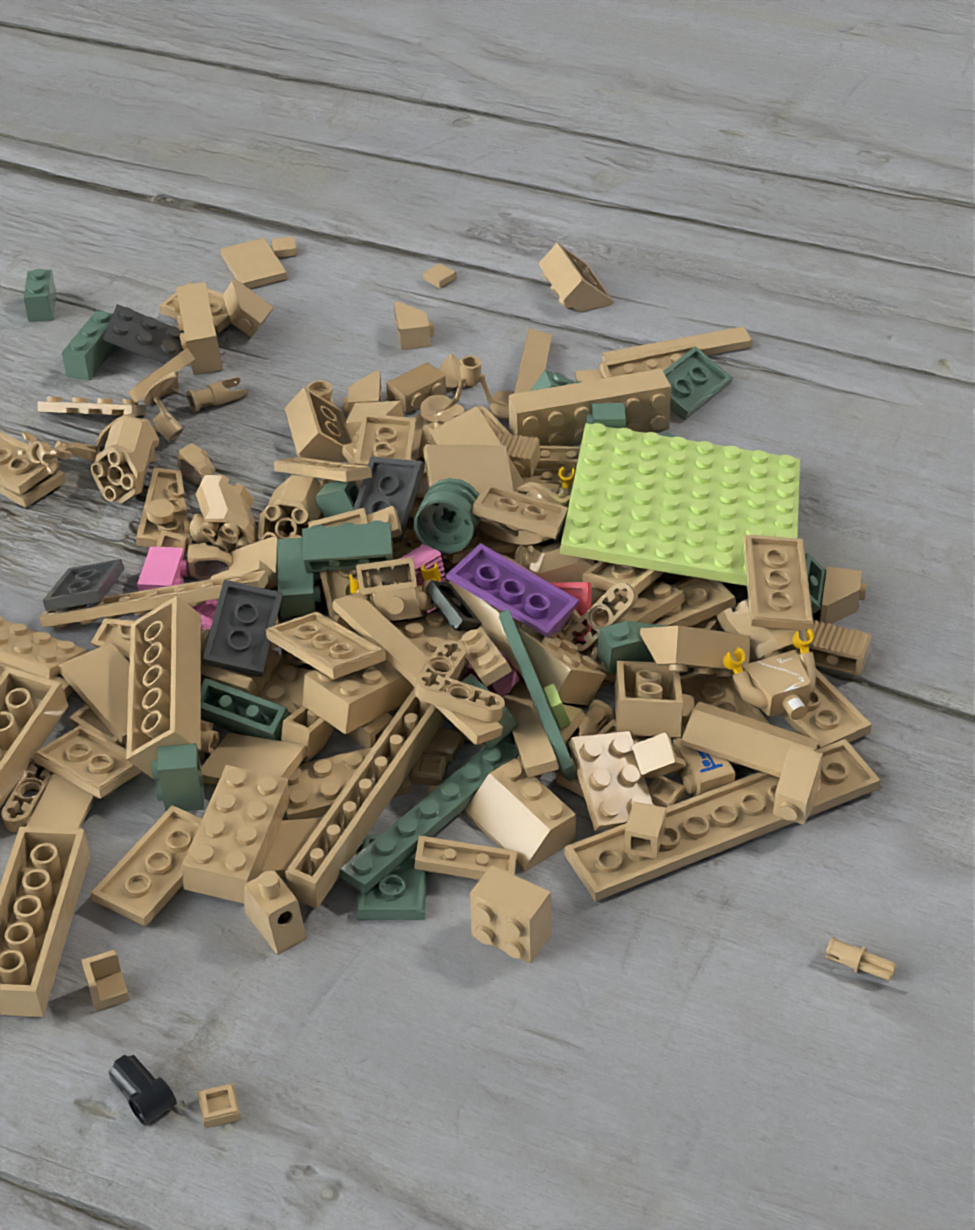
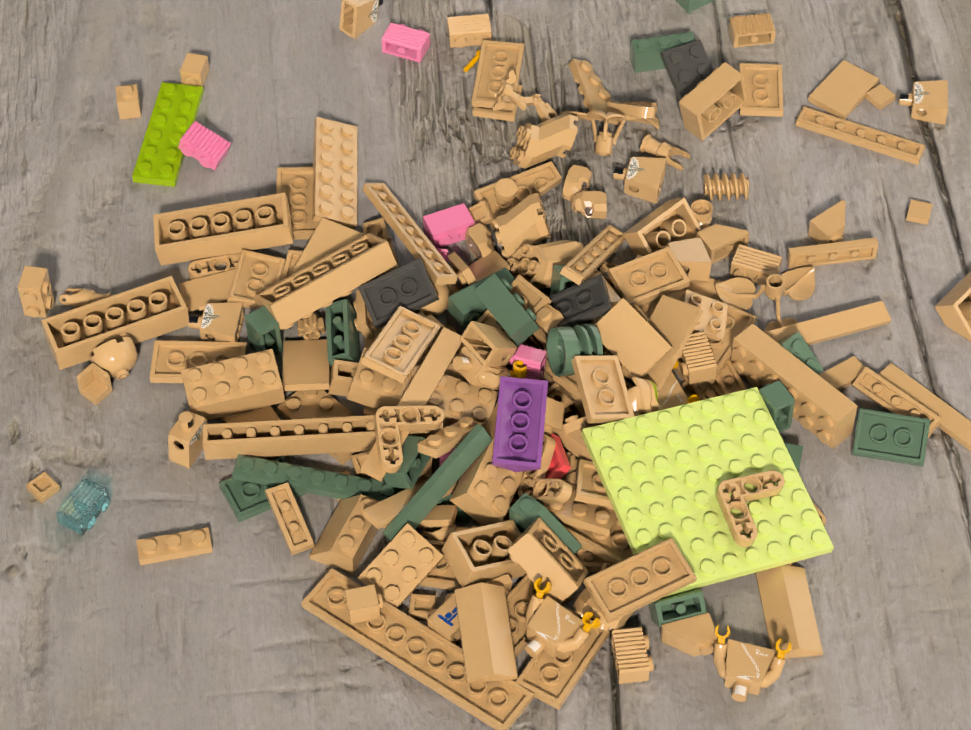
camera: 60 degrees right, 10 degrees up
dark grey plate [43,559,124,612] -> none
black piece [108,1055,177,1126] -> none
tan slope [223,278,274,338] -> none
pearl dark grey plate [425,580,482,631] -> none
tan brick [470,865,551,964] -> none
yellowish green tile [543,684,571,729] -> none
panel [632,733,686,779] -> none
tan slope [773,744,823,825] -> none
none -> clear light blue brick [56,477,110,535]
none -> tan cylinder [89,337,138,380]
none -> tan plate [136,527,213,565]
none -> tan torso [189,302,244,342]
none -> tan rock [571,191,607,219]
none -> tan torso [613,157,666,204]
none -> tan piece [703,173,749,201]
none -> tan torso [713,625,792,702]
none -> tan beam [716,471,785,547]
none -> tan brick [728,12,776,48]
none -> tan slope [755,565,823,659]
none -> tan plate [786,238,878,269]
none -> tan tile [795,106,926,165]
none -> tan torso [898,80,948,125]

